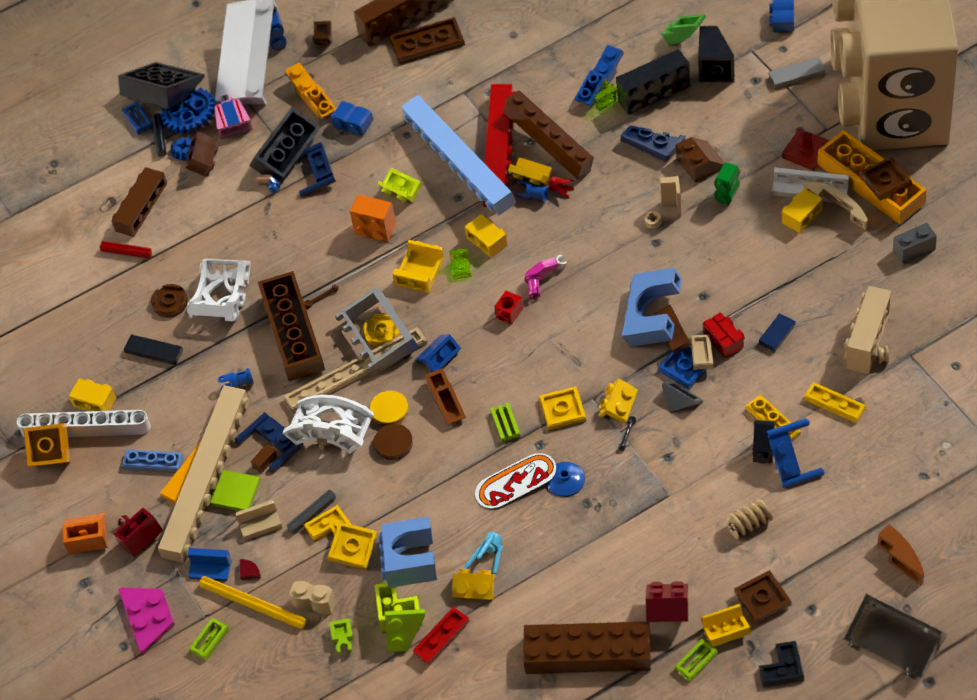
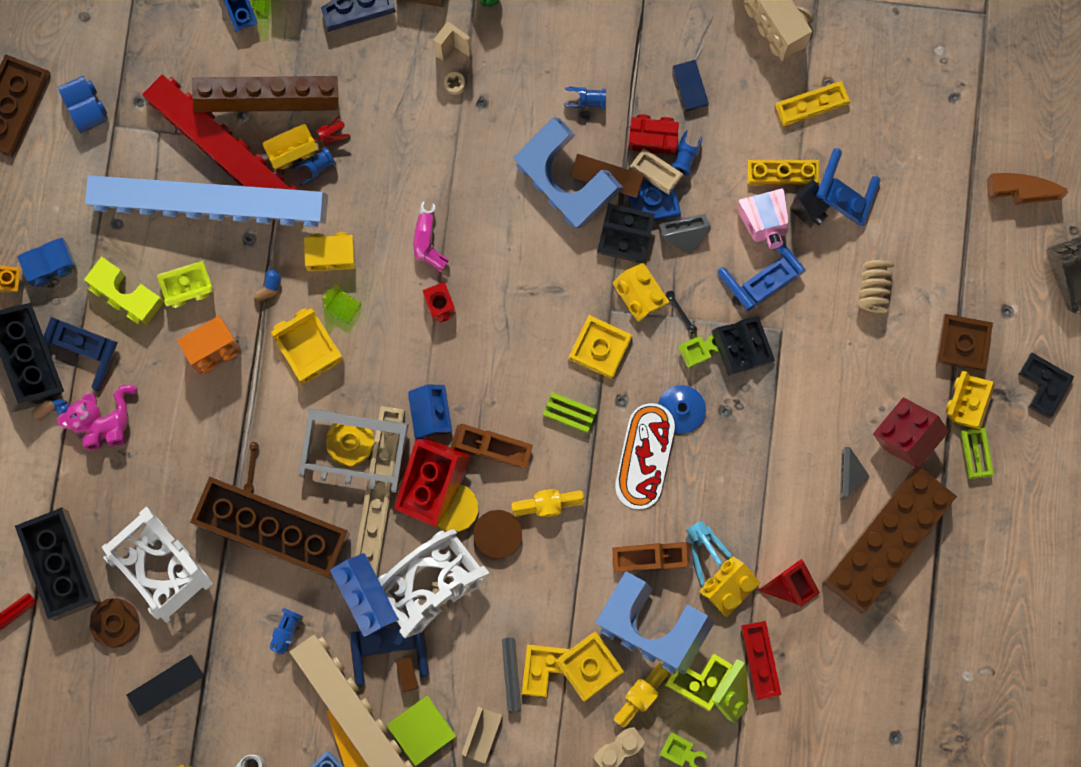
camera: 60 degrees left, 25 degrees up
none -> black brick [15,507,101,621]
none -> blue brick [57,76,107,134]
none -> dark pink animal [57,384,138,450]
none -> neon yellow arch [84,256,164,325]
none -> arm [253,269,281,304]
none -> blue brick [330,553,399,637]
none -> red slope [394,439,470,527]
none -> yellow axle [512,489,584,518]
none -> blue piece [564,87,606,110]
none -> black slope [597,203,655,263]
none -> dark orange slope [612,542,694,572]
none -> yellow axle [614,663,670,728]
none -> blue piece [671,130,703,176]
none -> lime plate [678,334,719,369]
none -> black slope [712,316,775,376]
none -> blue plate [717,241,806,311]
none -> torso [738,189,788,249]
none -> red slope [757,559,820,607]
none -> dark grey slope [840,447,870,499]

